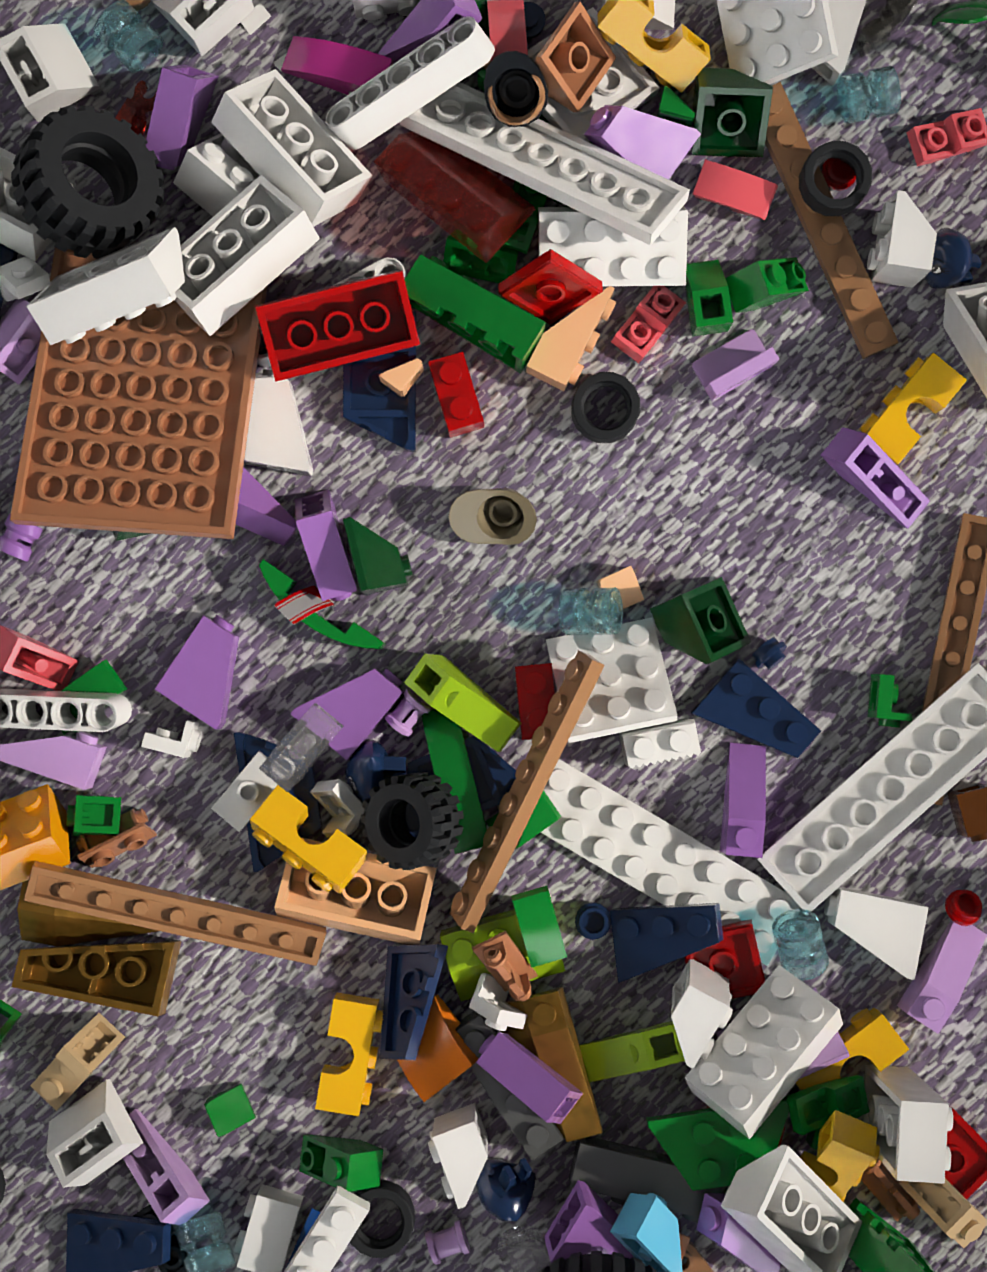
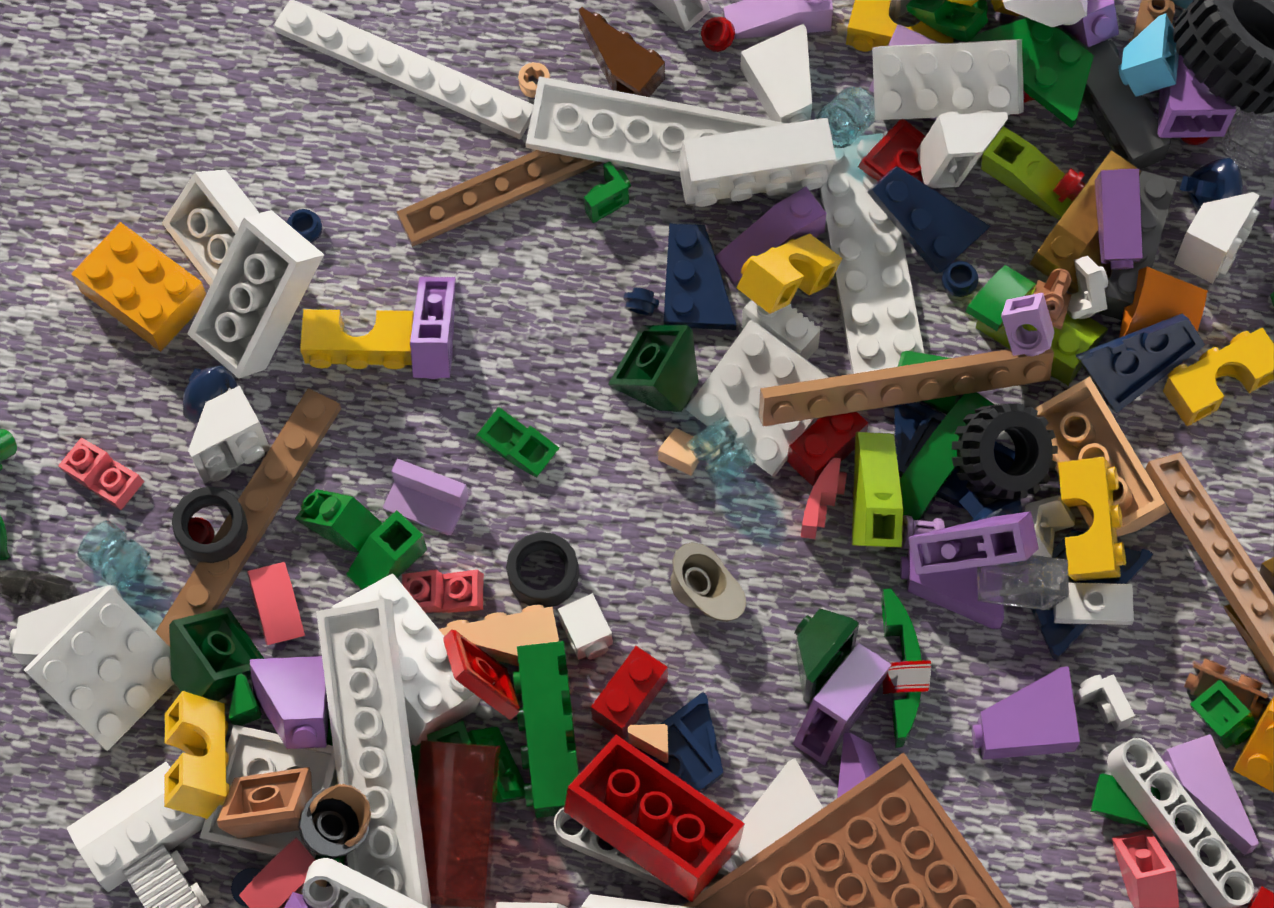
camera: 125 degrees left, 20 degrees down
none -> green slope [475,407,560,478]
none -> white brick [558,593,613,660]
none -> white brick [678,118,836,207]
none -> yellow arch [736,233,843,314]
none -> coral slope [801,458,847,539]
none -> medium lavender slope [908,511,1039,575]
none -> lavender brick [1001,293,1055,356]
none -> red plate [1053,168,1086,203]

